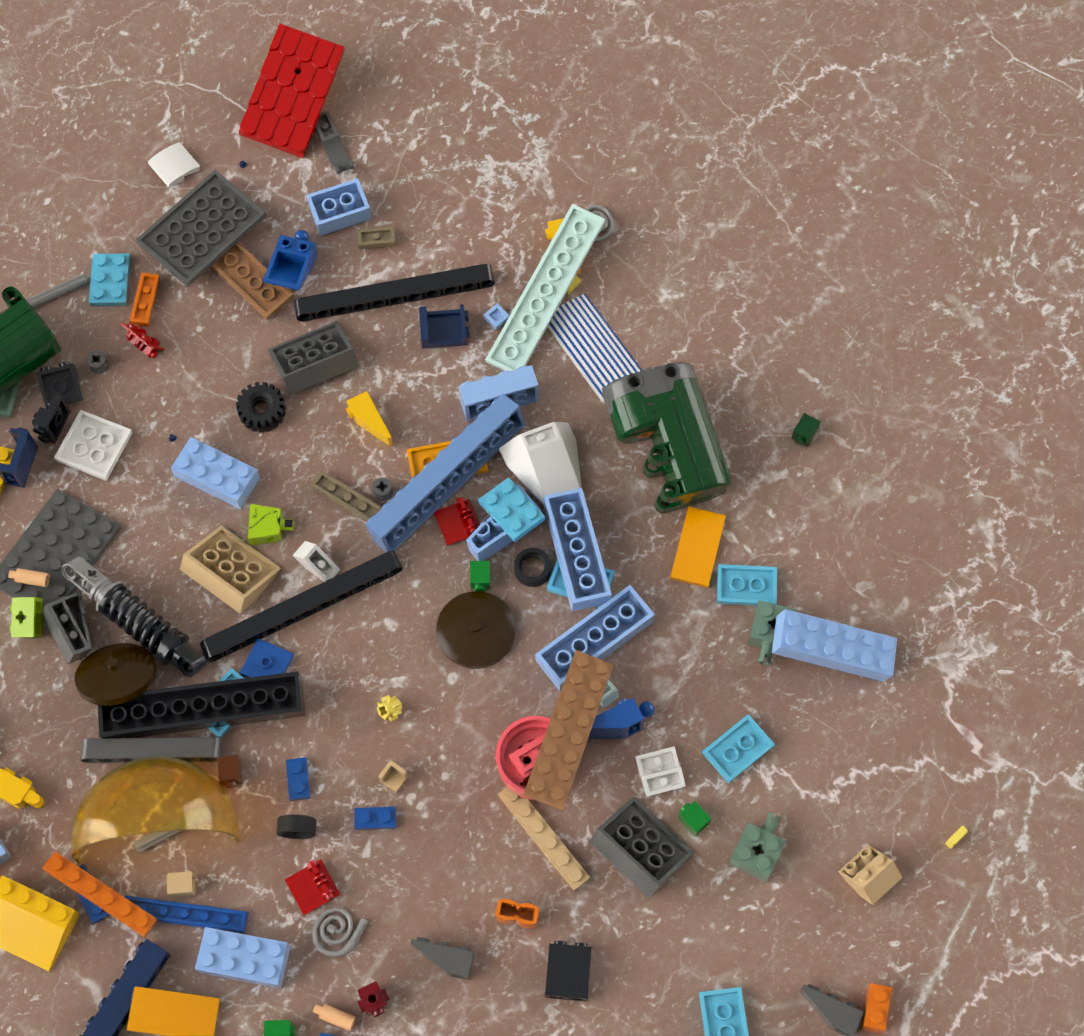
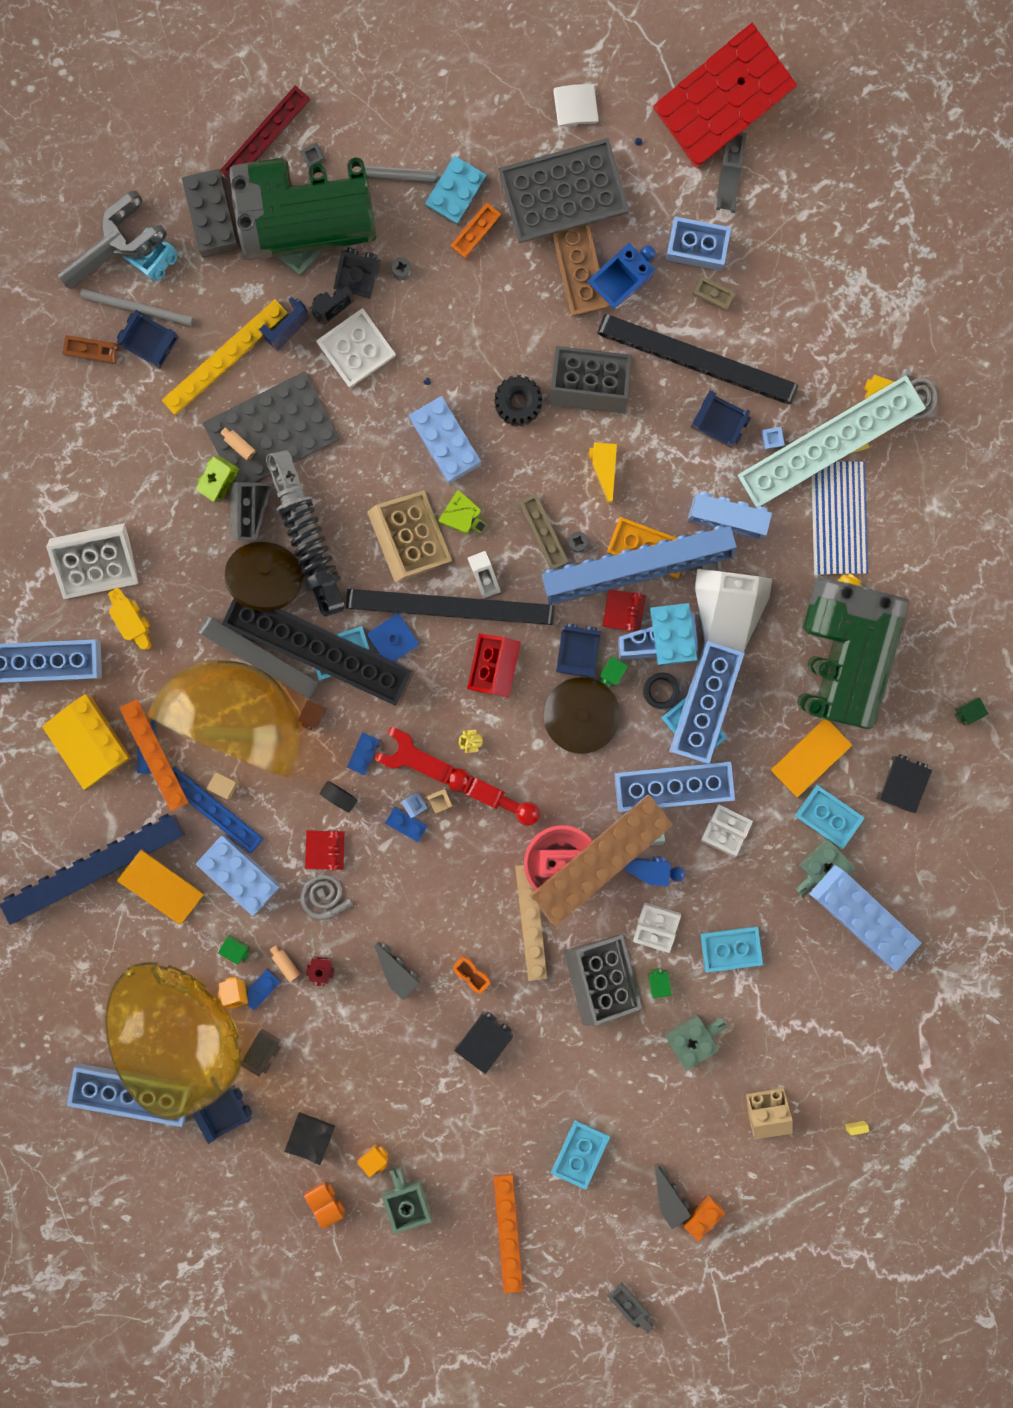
camera: 25 degrees right, 20 degrees up
red hinge [120,323,165,359] -> none
none -> red piece [375,727,540,826]
none -> light blue plate [401,792,427,818]
none -> red slope [467,633,521,698]
none -> dark blue panel [556,623,601,678]
none -> white slope [700,804,753,858]
none -> black panel [876,754,932,813]

